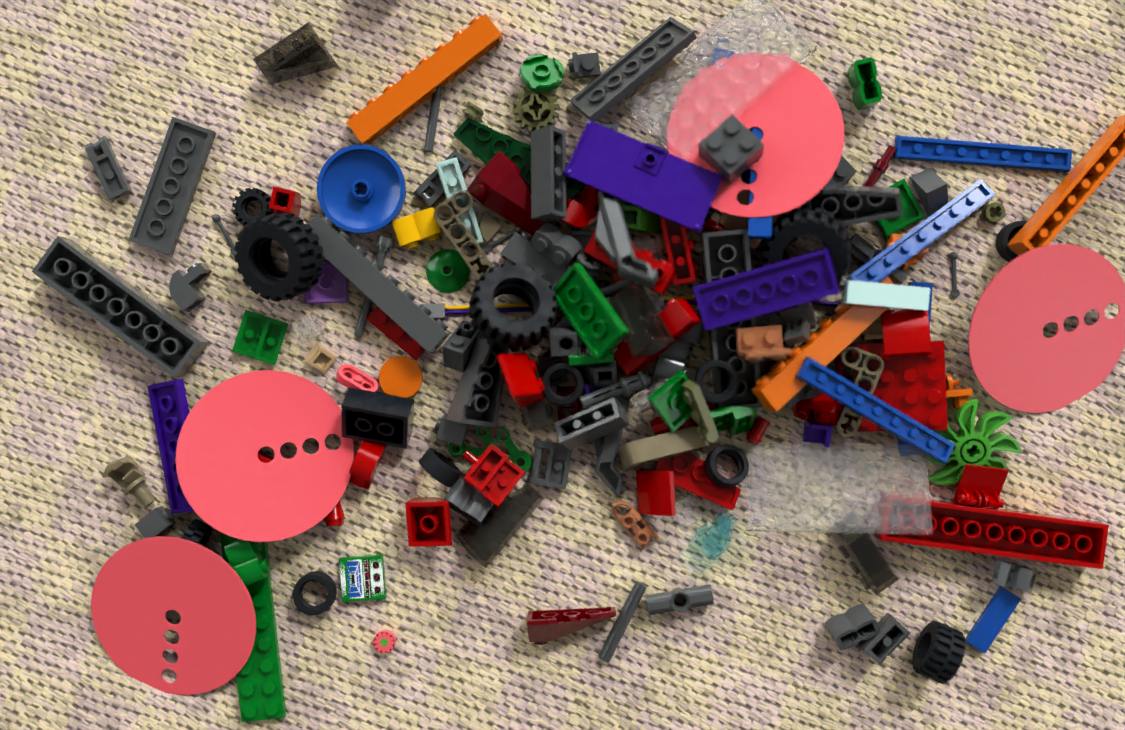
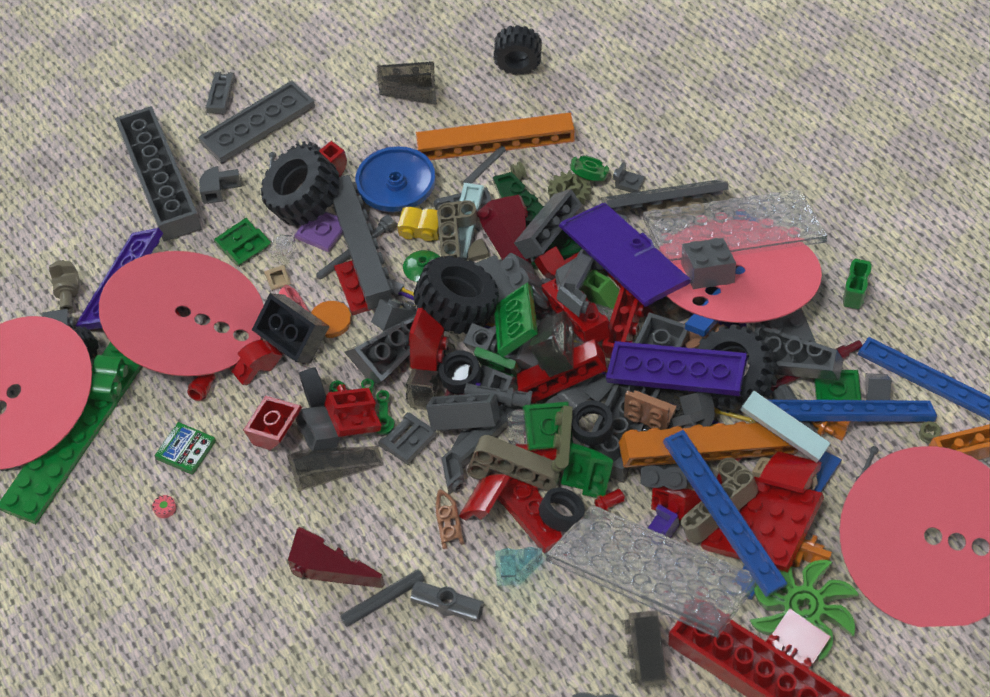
camera: 40 degrees right, 35 degrees down
black tyre [292,571,337,615] -> none
dark grey brick [434,413,469,445] -> none
clear panel [675,494,701,528] -> none

